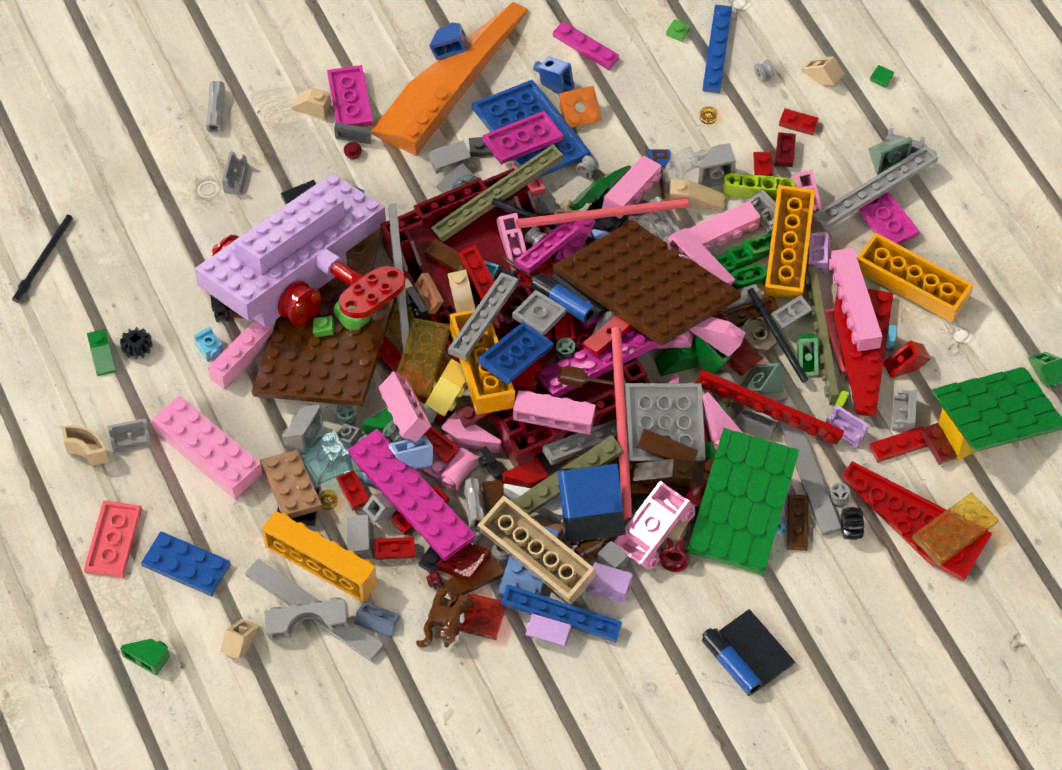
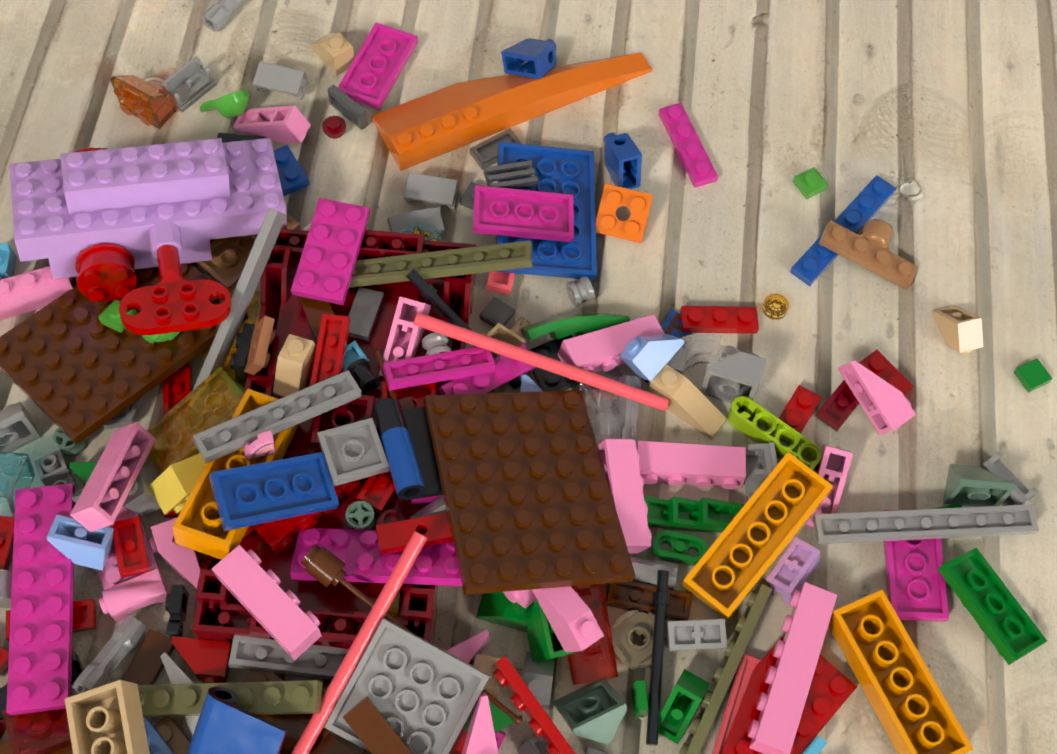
camera: 30 degrees right, 5 degrees up
light grey wheel [754,60,775,81] -> none
none -> clear orange slope [110,75,177,129]
none -> bright green piece [200,90,249,119]
none -> bright pink slope [233,105,311,144]
none -> bright pink tile [244,431,274,459]
none -> light grey hinge [252,62,309,100]
none -> dark pink plate [291,198,371,305]
none -> flat silver tile [348,287,385,341]
none -> flat silver tile [470,128,522,170]
none -> flat silver tile [483,160,538,189]
none -> light blue slope [620,334,685,382]
none -> green tile [631,680,649,717]
none -> red plate [680,306,759,334]
none -> medium nougat plate [818,219,918,290]
none -> bright pink slope [837,360,916,435]
none -> green plate [938,547,1047,665]

